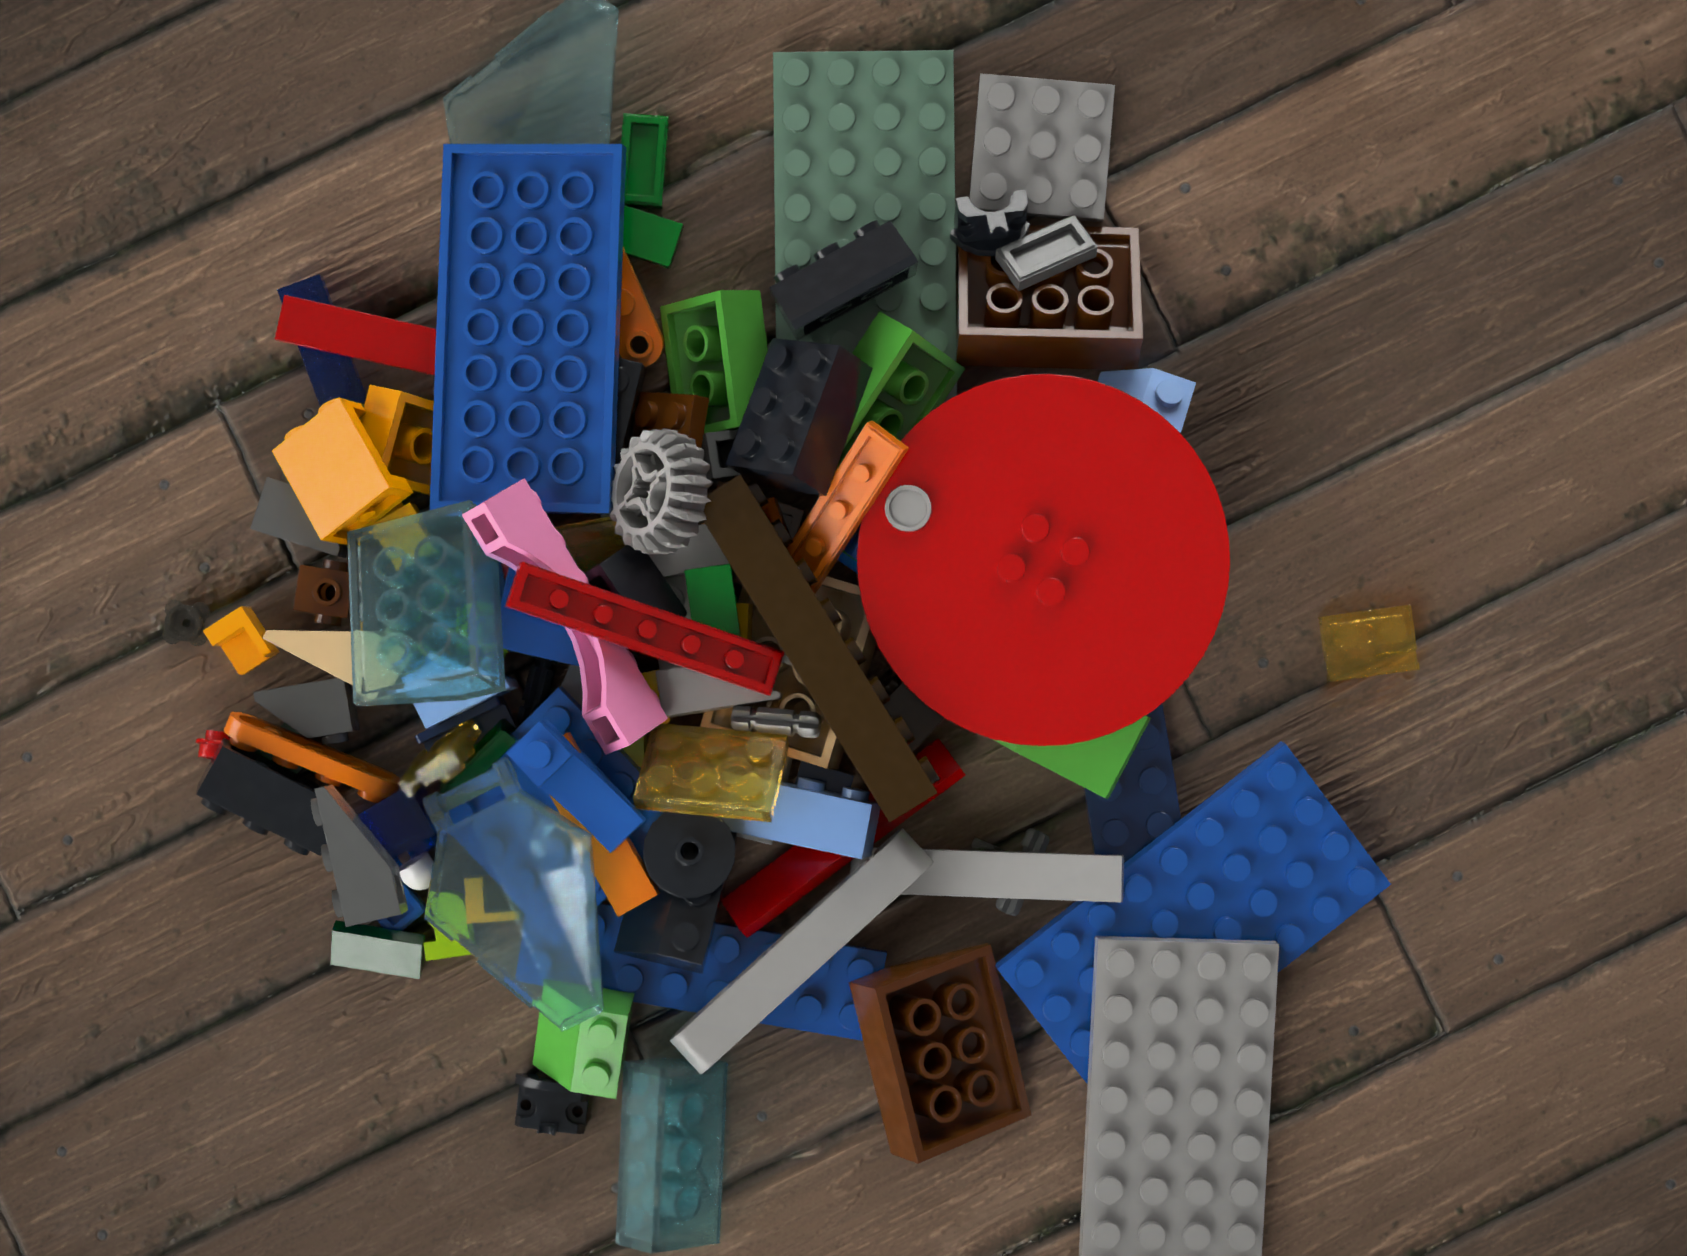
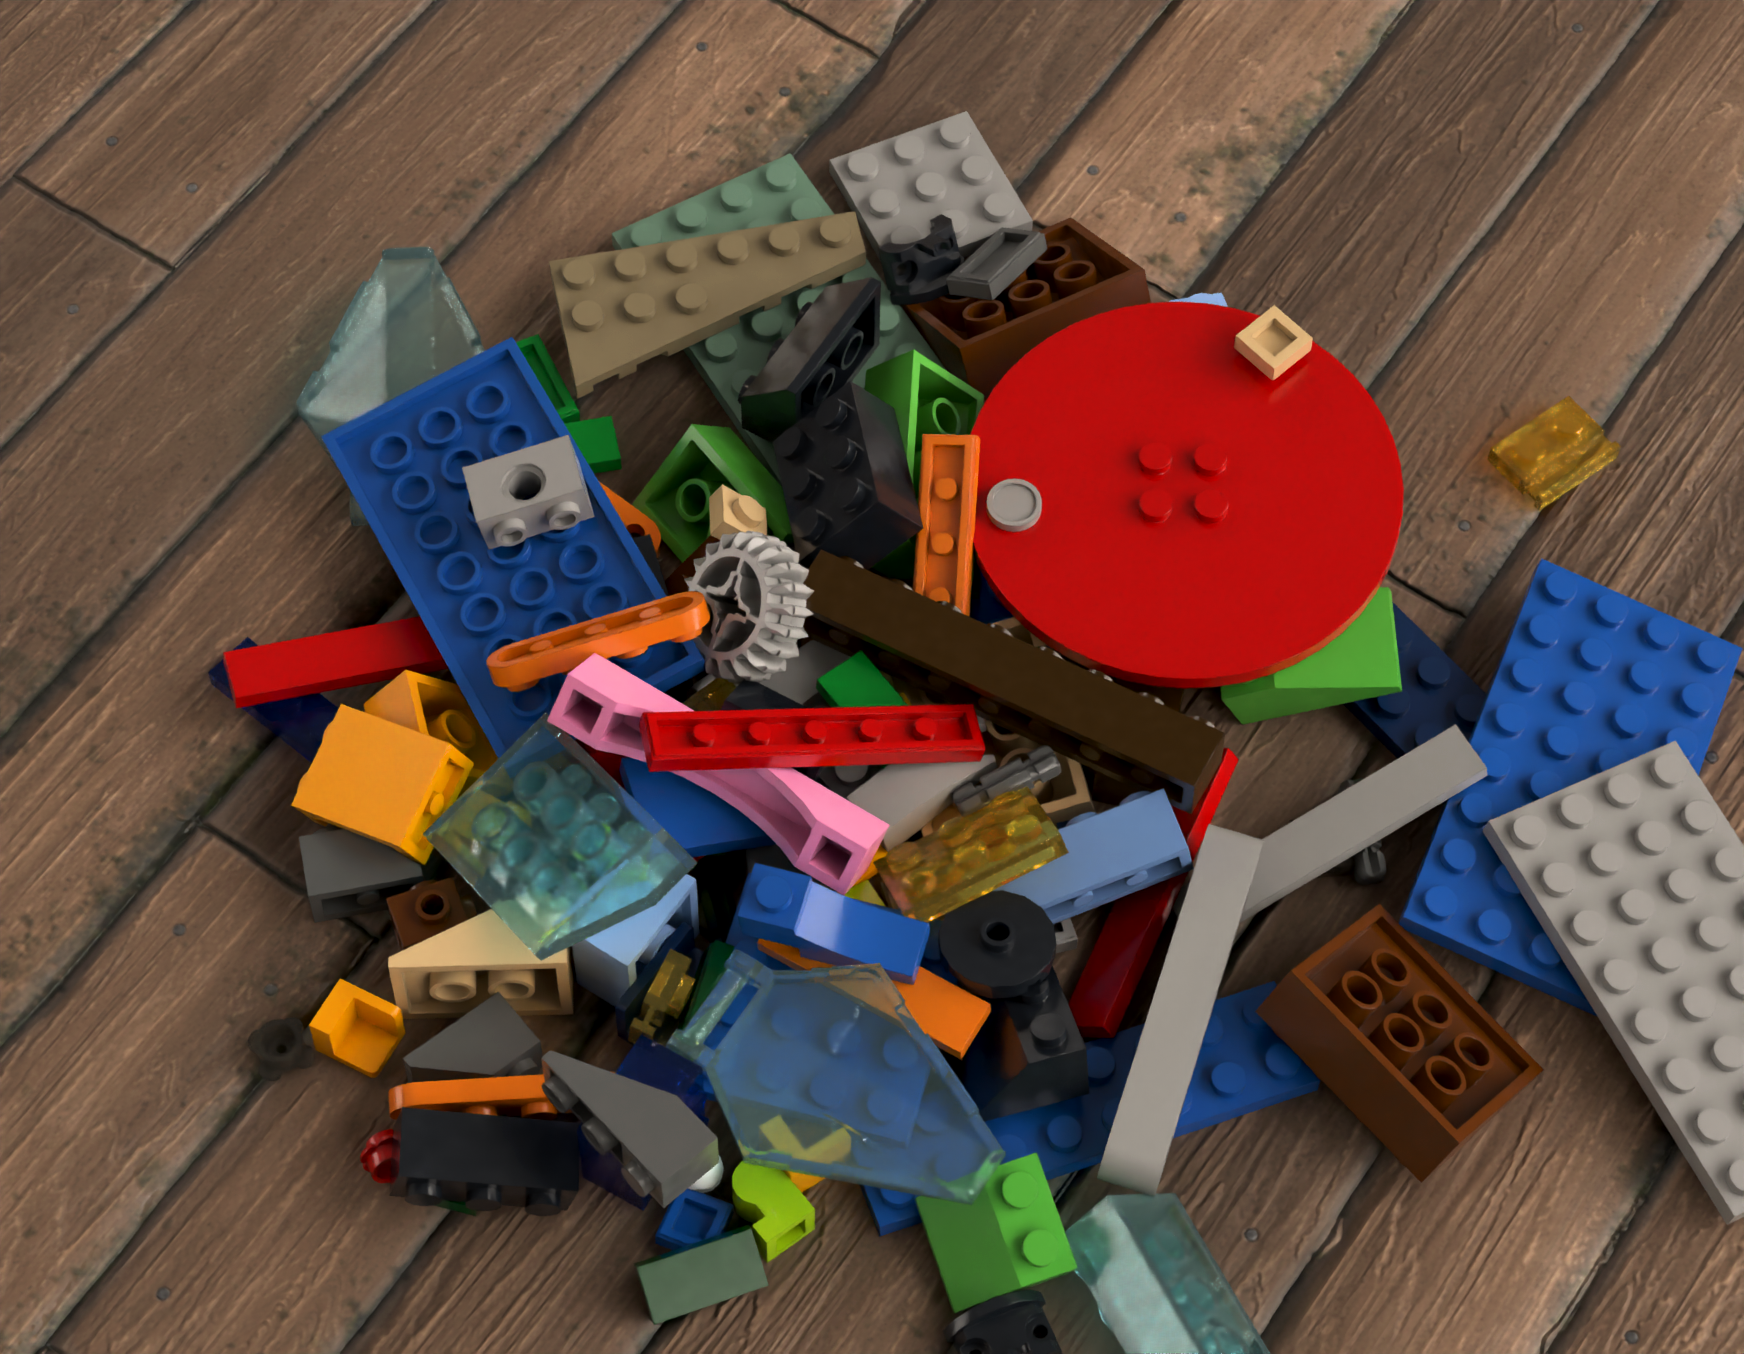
camera: 30 degrees left, 30 degrees down
none -> light grey brick [462,435,595,550]
none -> orange plate [486,591,711,692]
none -> dark tan wing [549,211,866,399]
none -> tan plate [709,484,767,540]
none -> tan plate [1234,305,1313,381]

